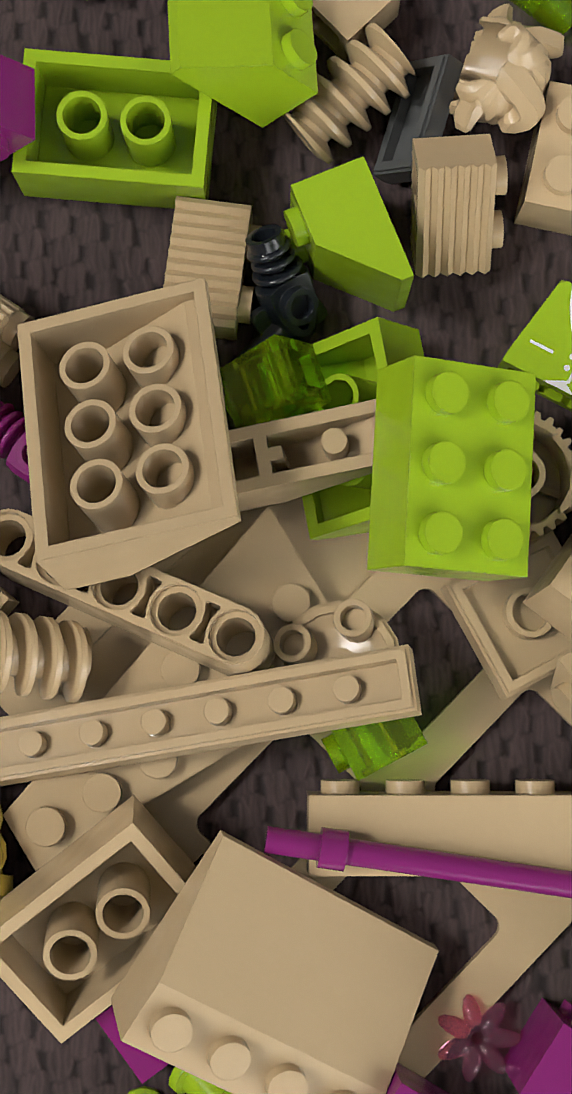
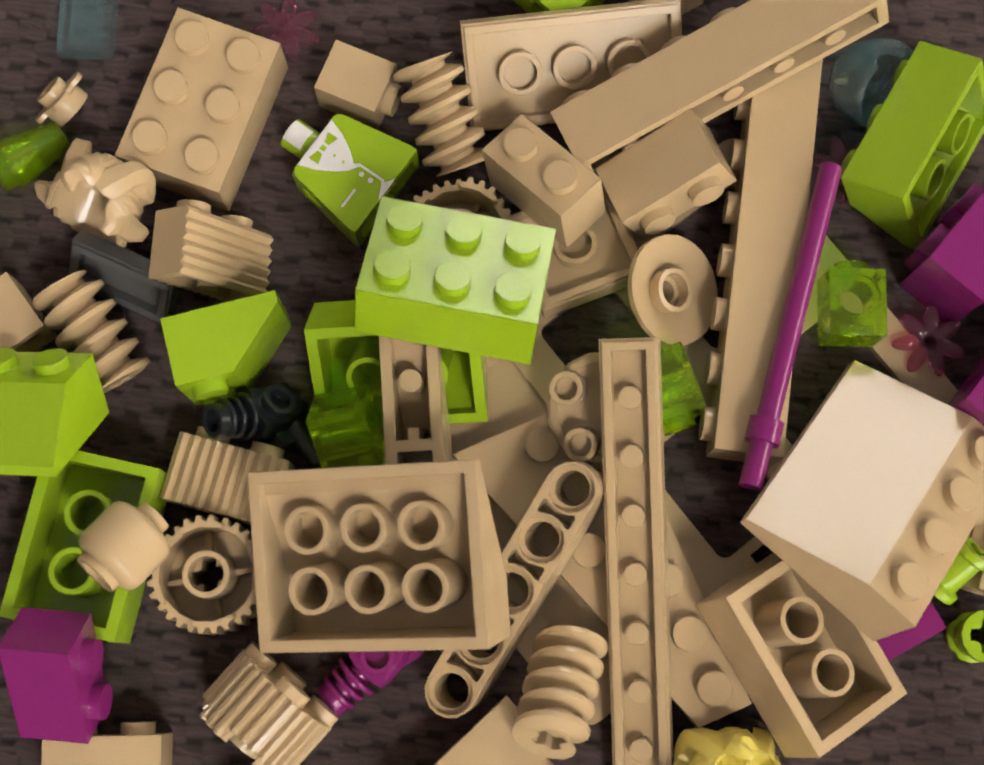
camera: 85 degrees left, 5 degrees down
none -> tan head [77,501,170,592]
none -> tan brick [147,515,257,636]
none -> tan dish [628,234,718,346]
none -> clear neon green brick [817,260,888,347]

